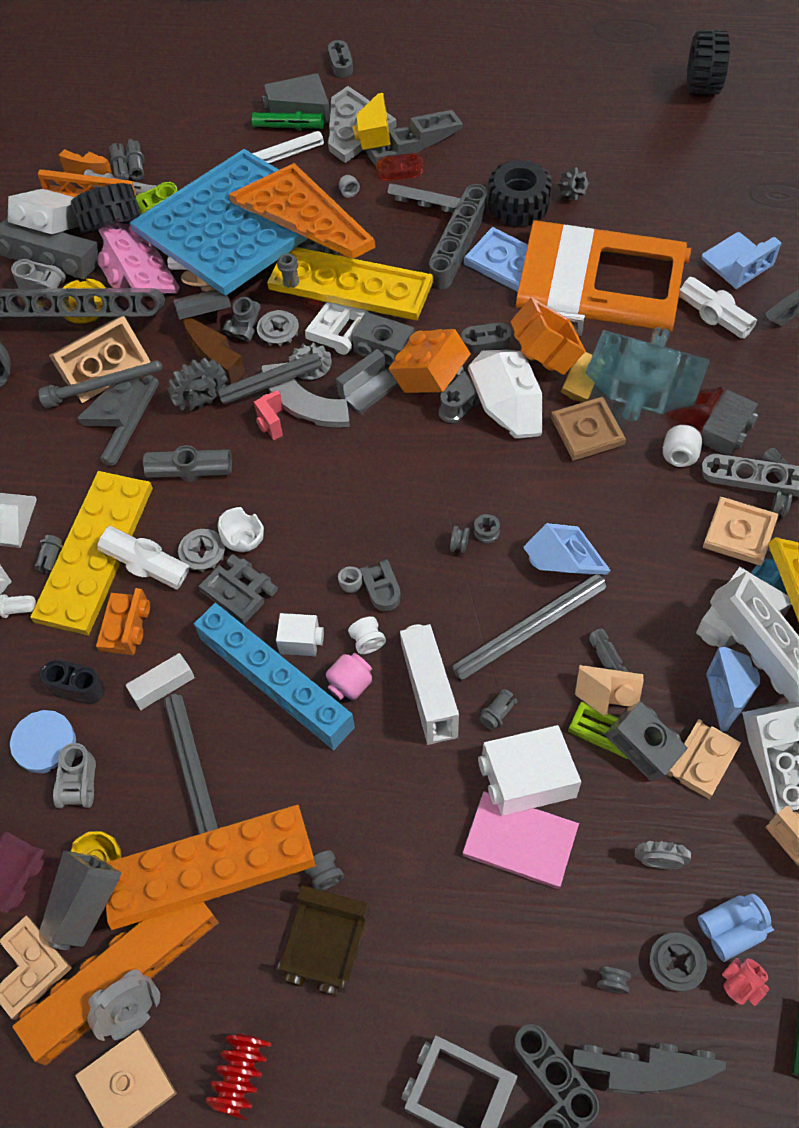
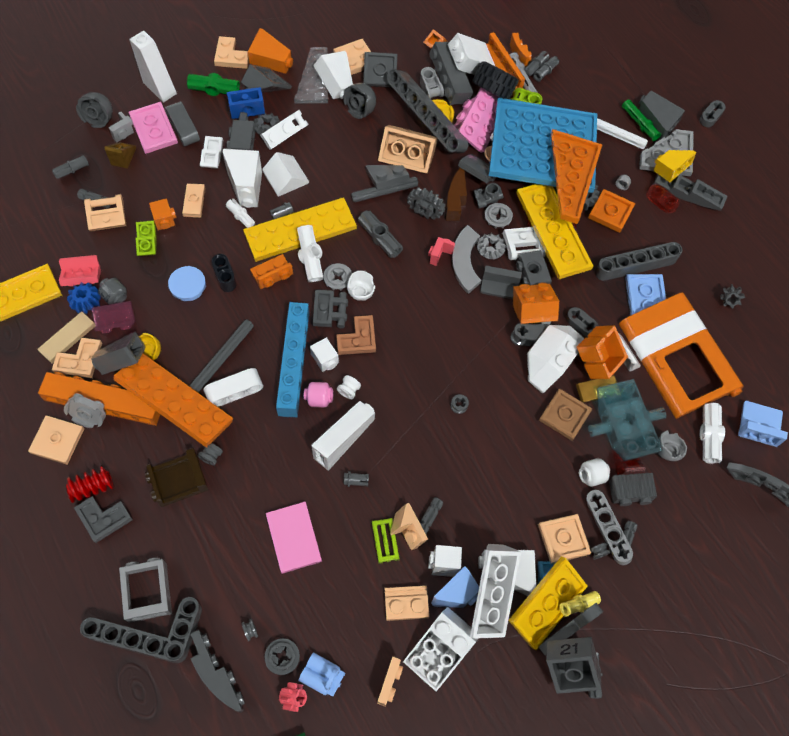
camera: 45 degrees right, 5 degrees up
dark grey piece [39,361,162,409] -> none
light grey piece [53,743,96,808] -> none
white slope [126,653,195,710] -> none
dark grey axle [218,353,322,404] -> none
dark grey pin [277,253,300,288] -> none
light grey hinge [338,567,363,593] -> none
dark grey plate [359,559,401,611] -> none
plate [388,183,461,213] -> none
dark grey bush [450,525,469,554] -> none
axle [452,574,607,680] -> none
white brick [478,725,581,816] -> none
black tyre [488,159,552,226] -> none
light blue slope [523,523,611,575] -> none
dark grey brick [604,701,688,781] -> none
light grey gear [635,841,691,869] -> none
none -> dark grey plate [74,496,133,543]
none -> white beam [203,368,263,407]
none -> nougat plate [337,315,376,355]
none -> white brick [428,545,462,577]
none -> orange plate [588,189,636,233]
none -> light grey hair [656,430,687,461]

